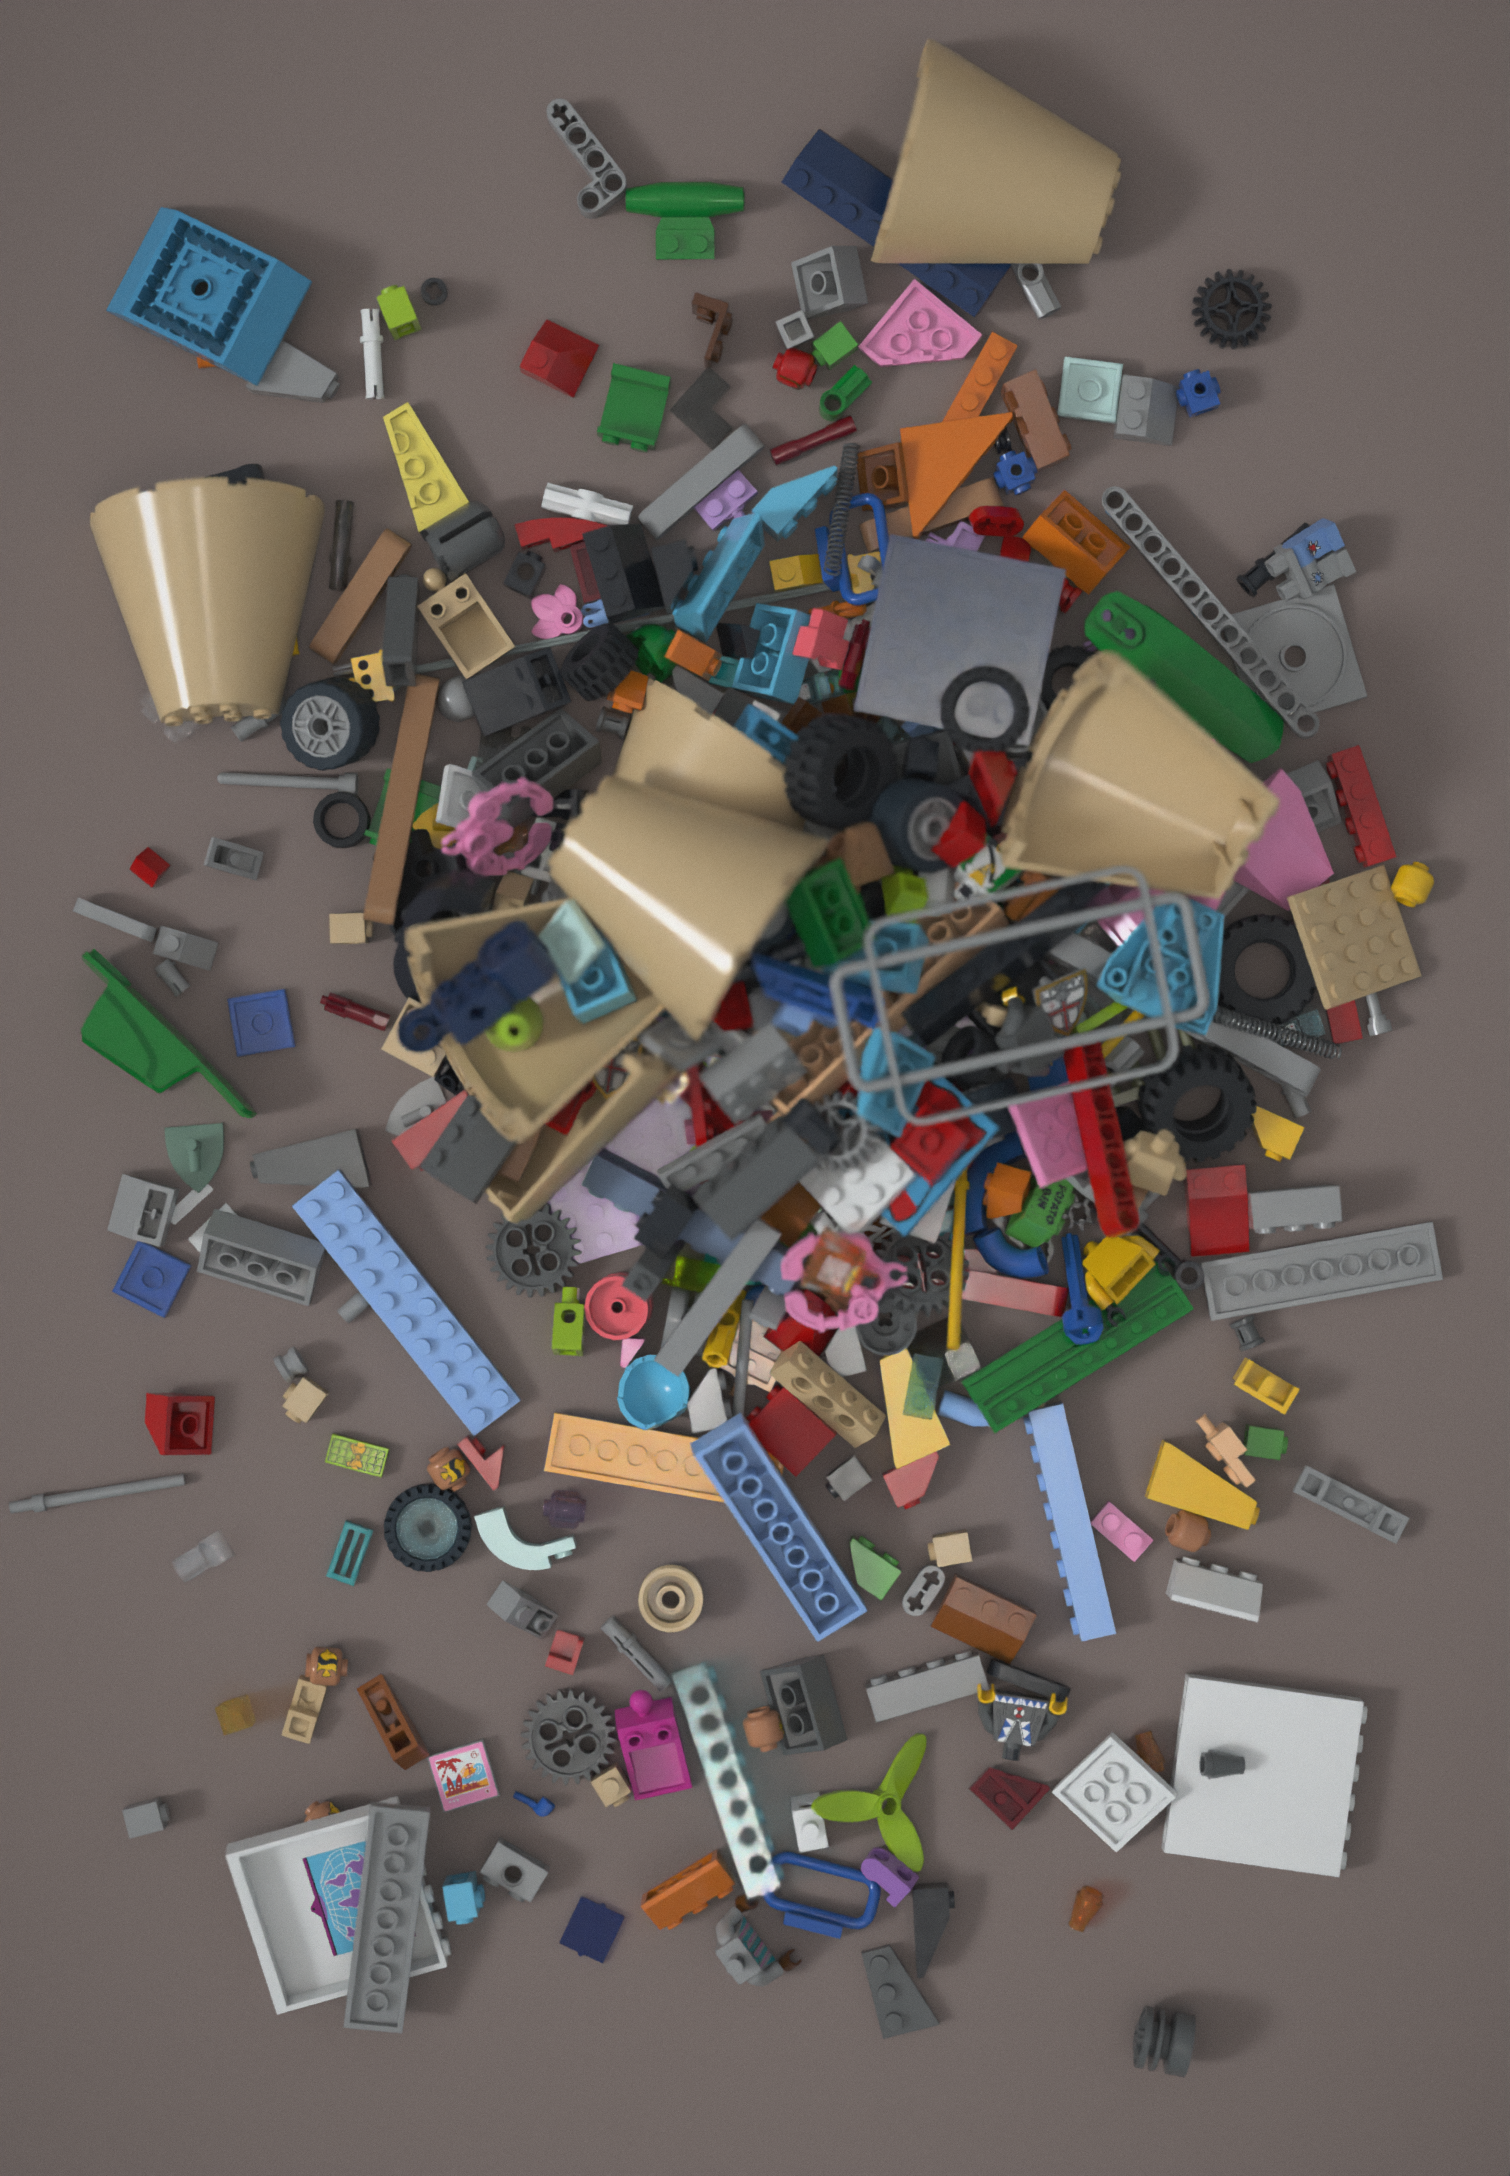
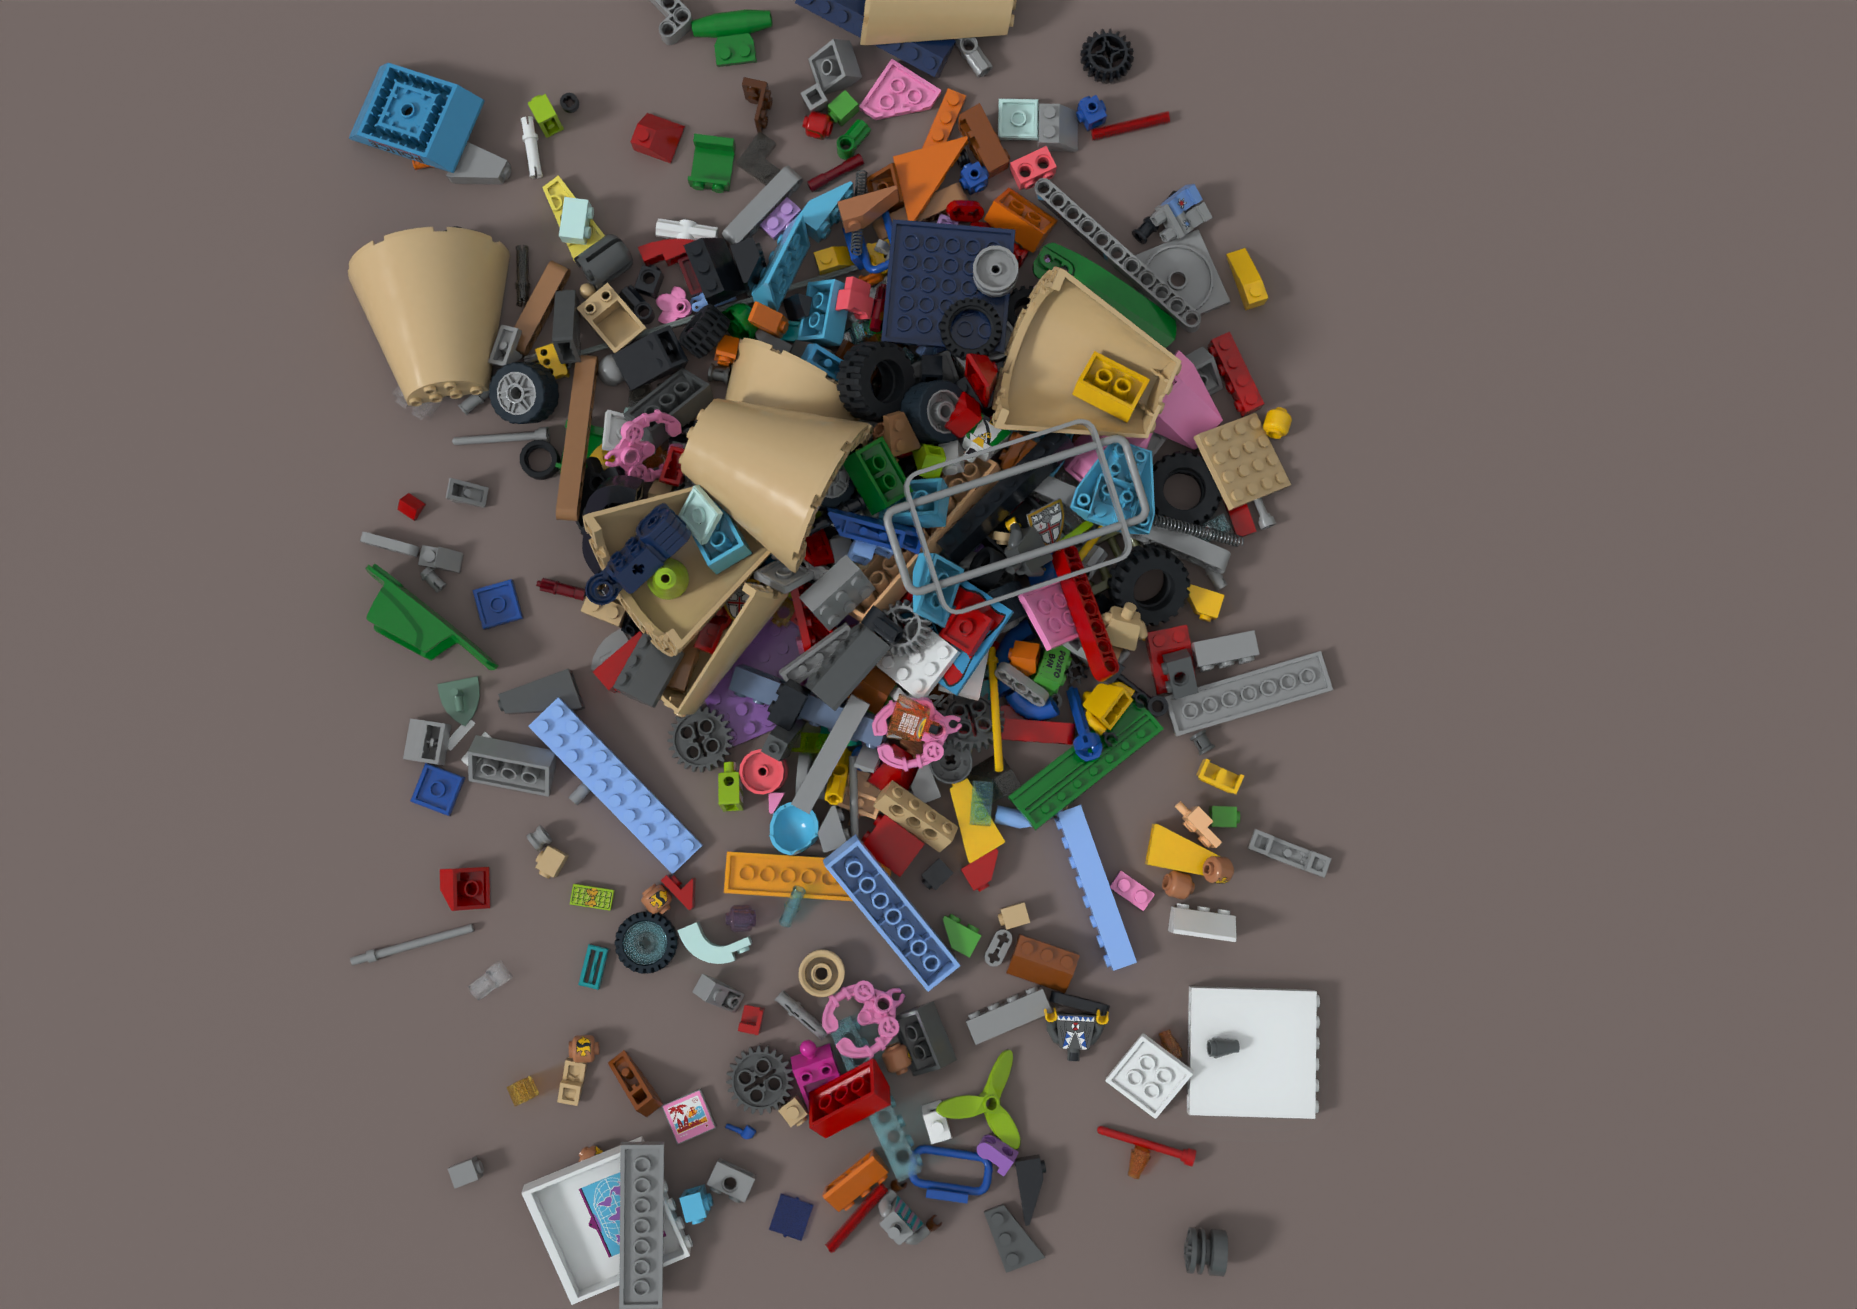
camera: 10 degrees left, 5 degrees down
tan brick [329,913,373,944] -> none
dark red wing [968,1767,1051,1830] -> none
none -> light grey slope [488,325,523,367]
none -> light aqua brick [559,197,594,245]
none -> black piece [619,285,655,325]
none -> red slope [659,446,685,487]
none -> clear light blue pin [779,885,806,927]
none -> red slope [809,1058,891,1138]
none -> bright pink piece [822,980,905,1059]
none -> red axle [825,1183,888,1253]
none -> nougat slope [837,185,899,233]
none -> light grey wheel [973,246,1018,297]
none -> light grey beam [994,662,1049,707]
none -> coral brick [1009,146,1057,190]
none -> yellow slope [1072,351,1150,423]
none -> red axle [1091,111,1170,141]
none -> red piece [1097,1126,1196,1167]
none -> dark grey brick [1161,649,1199,699]
none -> nougat head [1203,856,1234,884]
none -> yellow slope [1226,248,1268,311]

